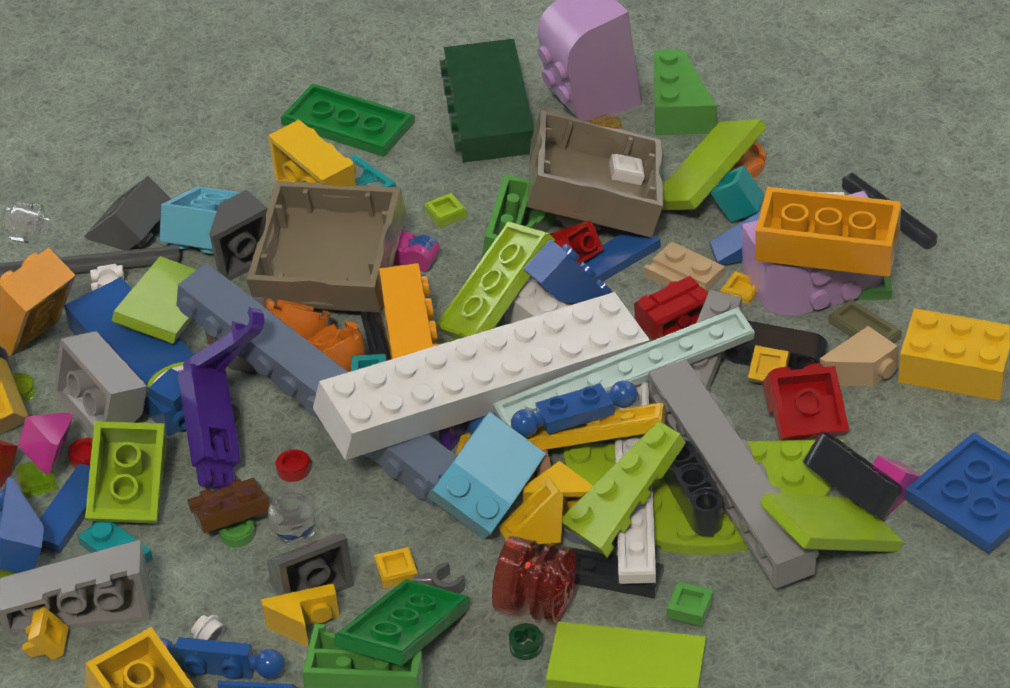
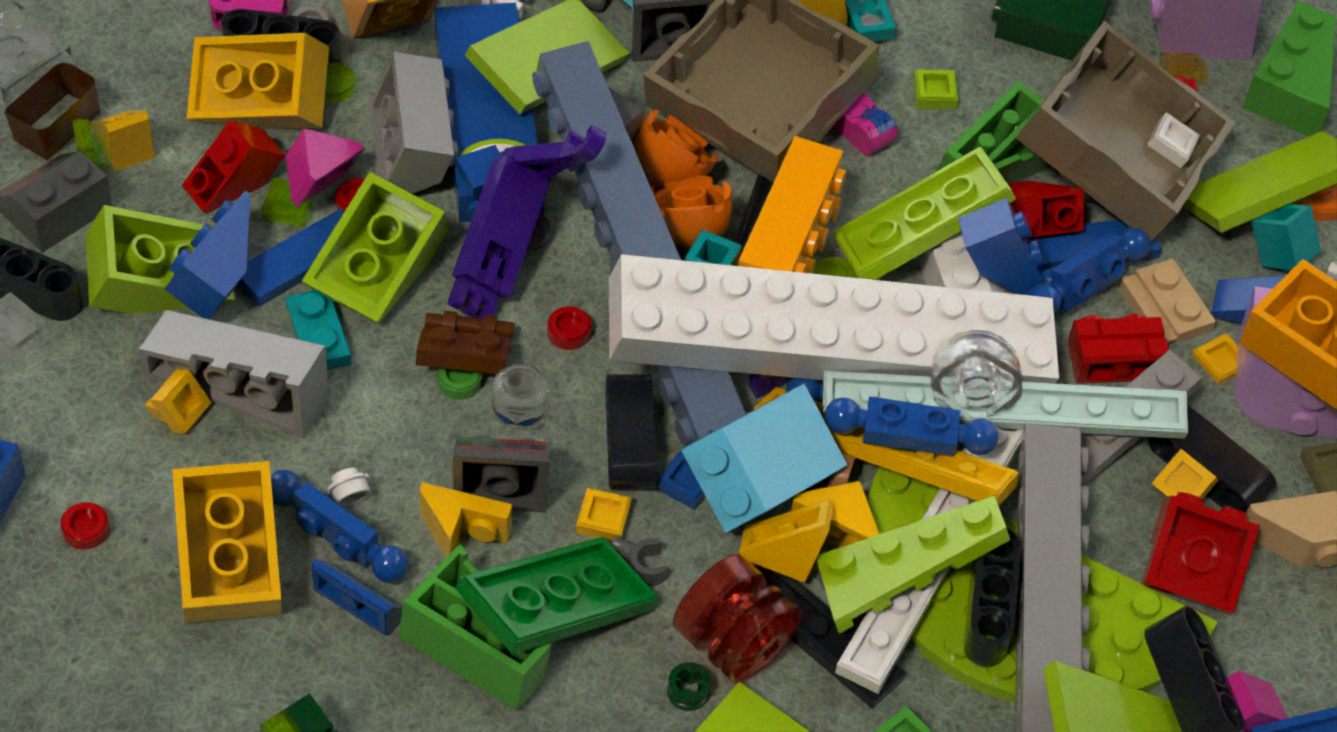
camera: 20 degrees right, 10 degrees up
none -> black beam [605,374,657,489]
none -> blue tile [656,450,705,510]
none -> clear cylinder [930,330,1023,418]
none -> blue plate [1027,227,1150,314]

